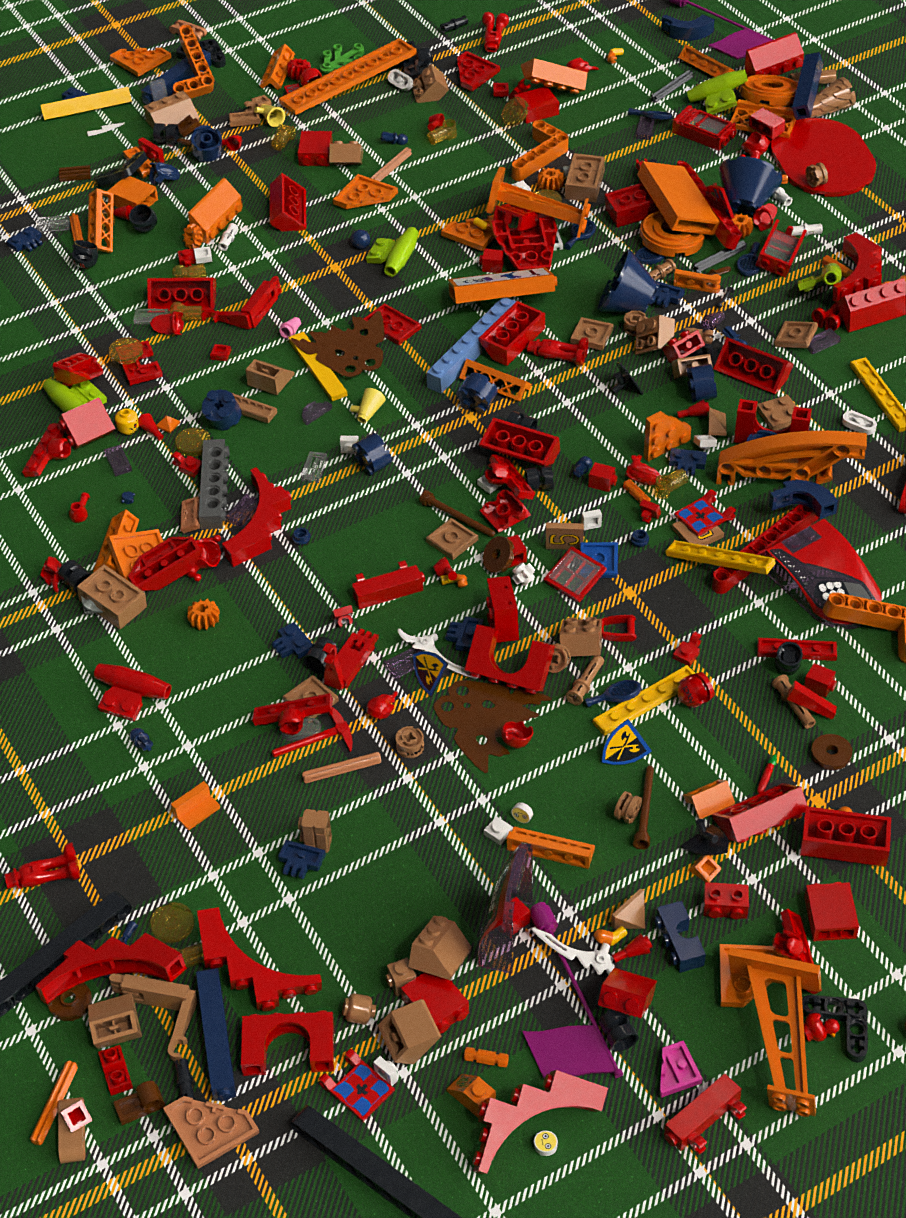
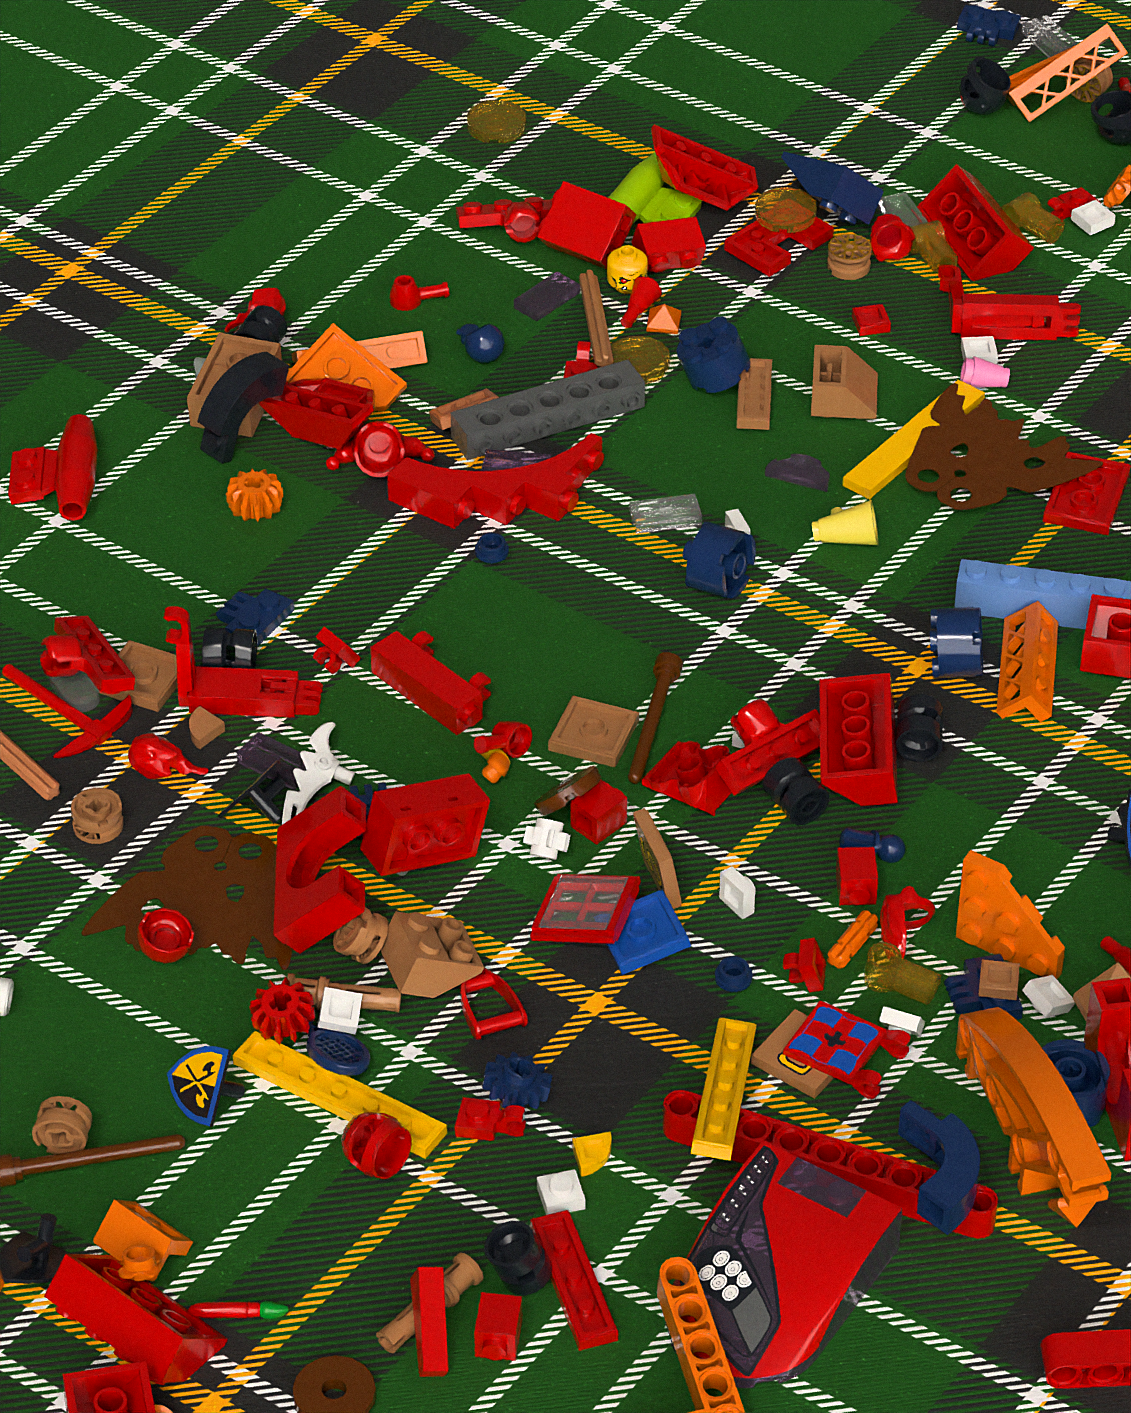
camera: 65 degrees right, 5 degrees down
none -> orange plate [118,1245,161,1281]
none -> medium nougat tile [189,706,225,749]
none -> black arch [197,351,289,464]
none -> red gear [249,977,316,1045]
none -> white plate [318,987,363,1034]
none -> dark blue piece [464,323,505,363]
none -> dark blue gear [482,1052,553,1109]
none -> white plate [537,1169,585,1215]
none -> yellow tile [572,1132,612,1177]
none -> medium nougat axle [579,270,613,368]
none -> red brick [631,217,707,273]
none -> dark blue slope [781,152,884,226]
none -> medium nougat wheel [827,234,872,280]
none -> white plate [879,1007,925,1037]
none -> white plate [961,336,998,364]
none -> medium nougat tile [978,959,1020,1000]

